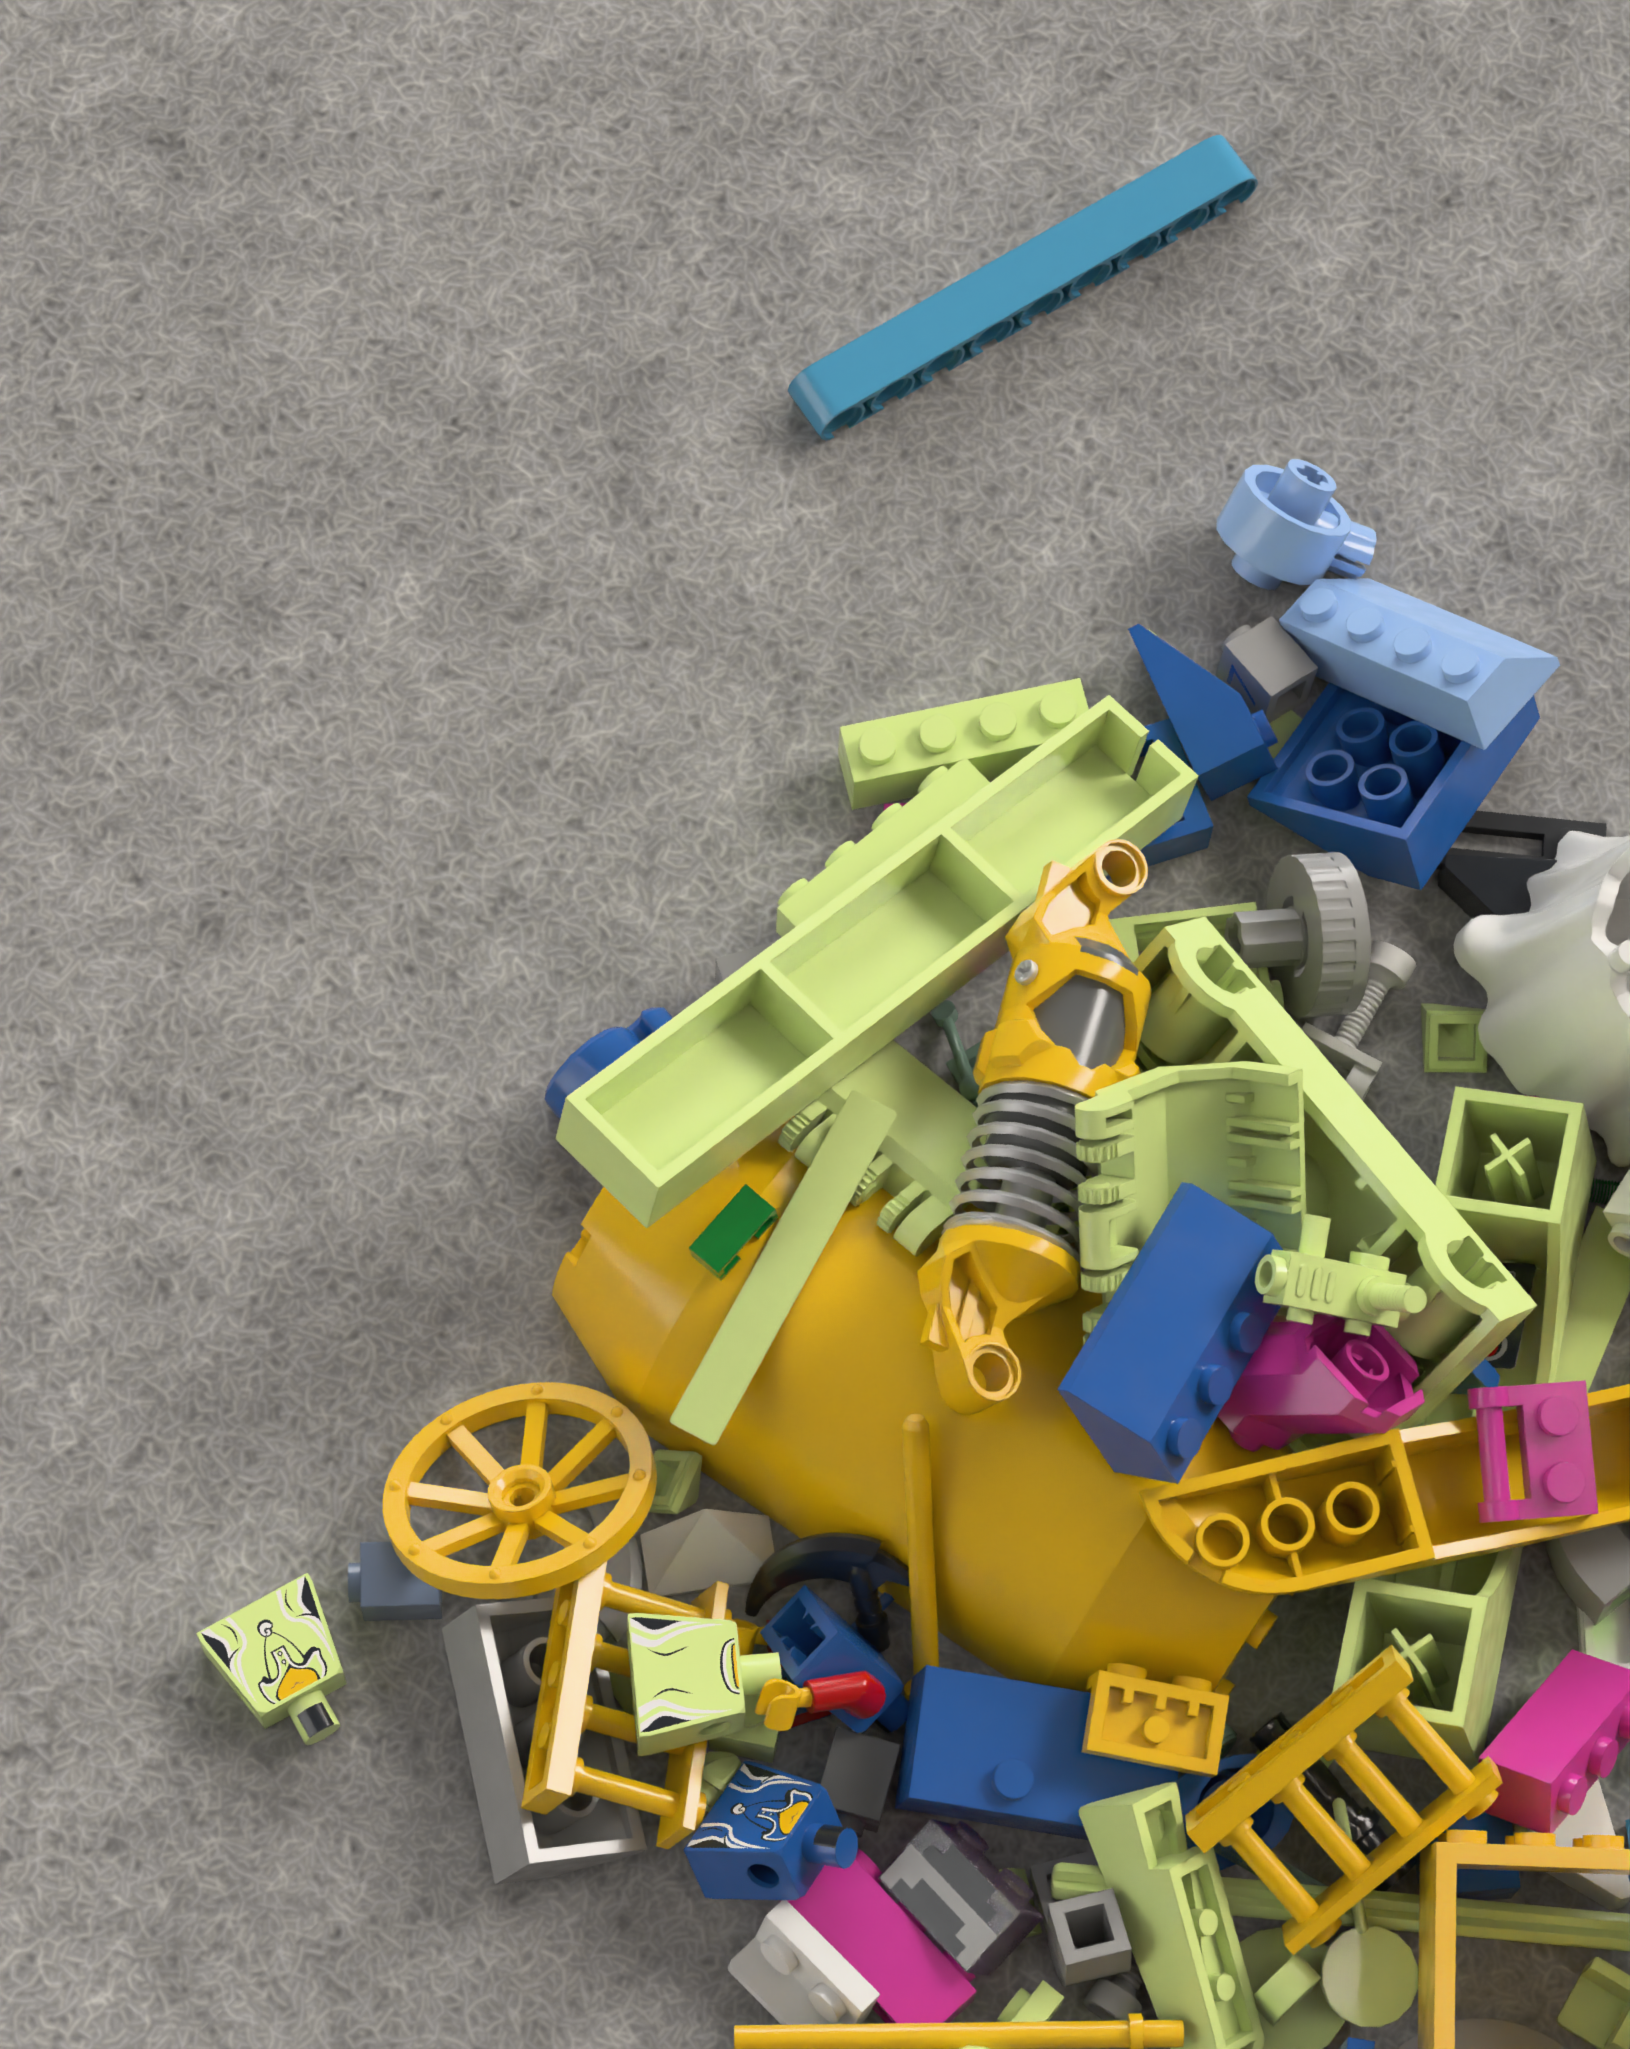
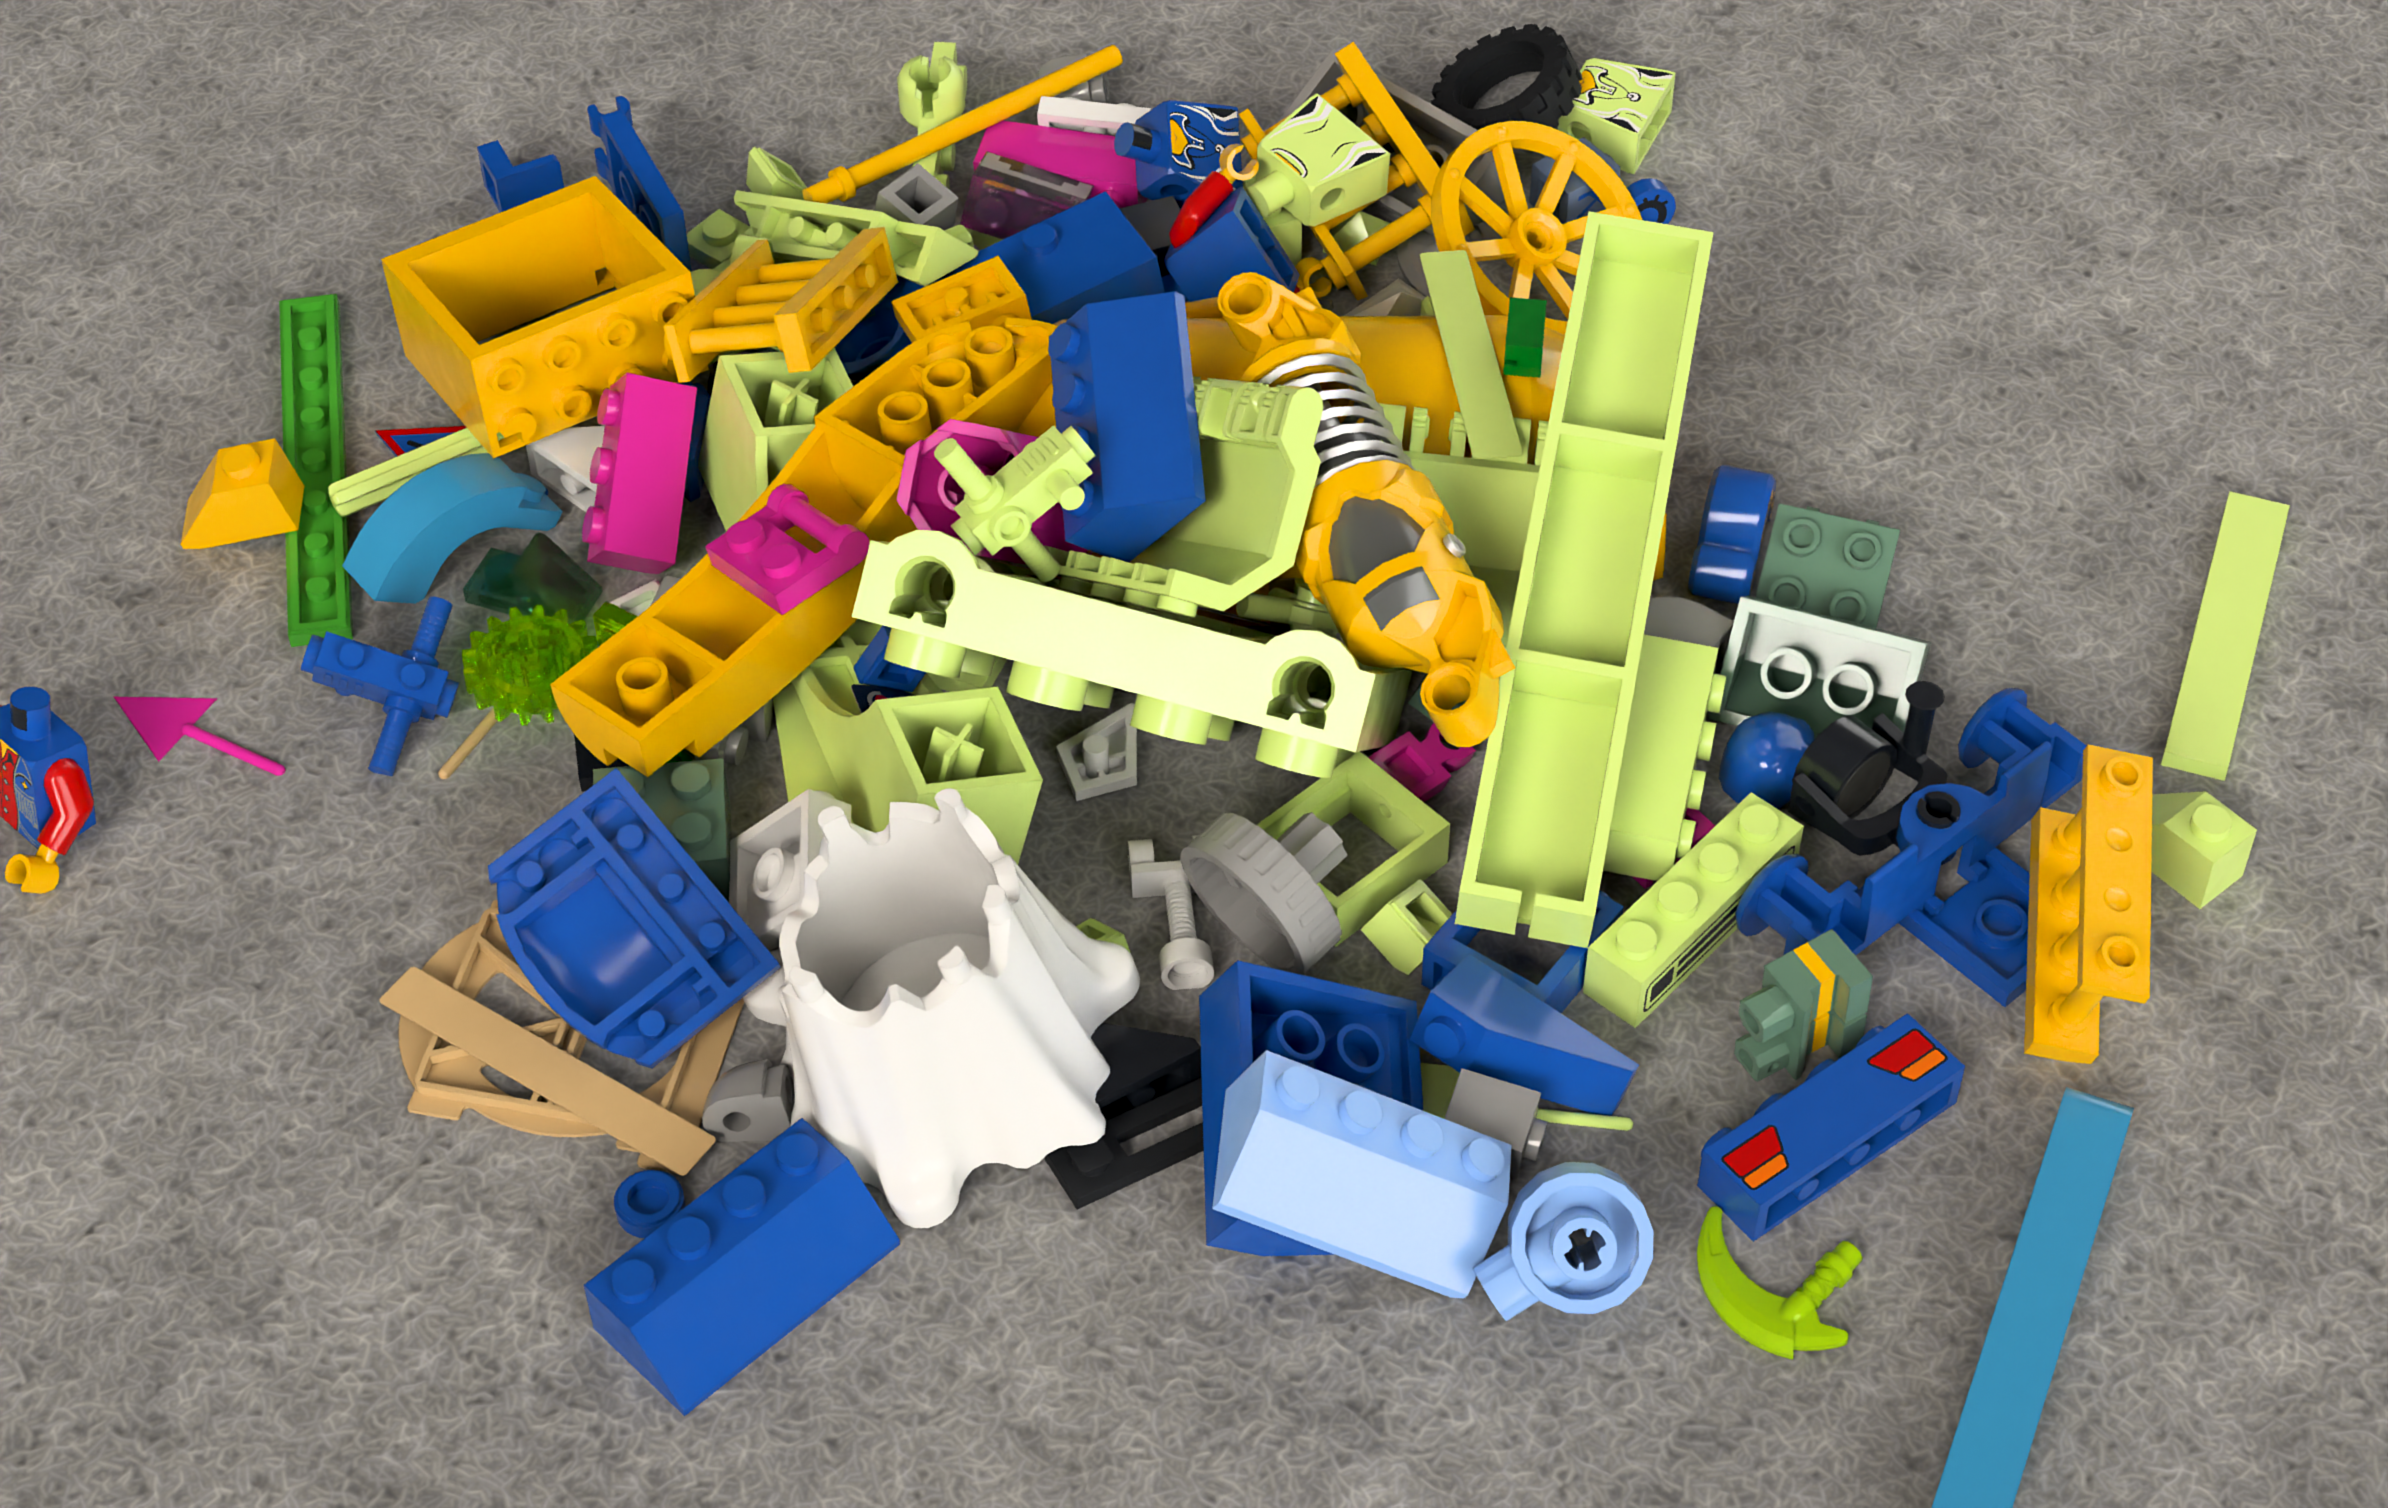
camera: 150 degrees right, 20 degrees down
none -> yellowish green slope [1360,879,1452,975]
none -> black tyre [1431,24,1582,149]
none -> blue tile [1627,178,1676,224]
none -> blue brick [1697,1013,1965,1242]
none -> lime piece [1697,1206,1863,1359]
none -> slope [1709,596,1931,738]
none -> blue hair [1718,712,1815,809]
none -> sand green hips [1734,929,1873,1082]
none -> blue piece [1735,681,2087,1007]
none -> sand green plate [1755,503,1900,628]
none -> yellow fence [2024,744,2153,1064]
none -> yellowish green slope [2151,791,2257,909]
none -> yellowish green tile [2161,491,2290,781]

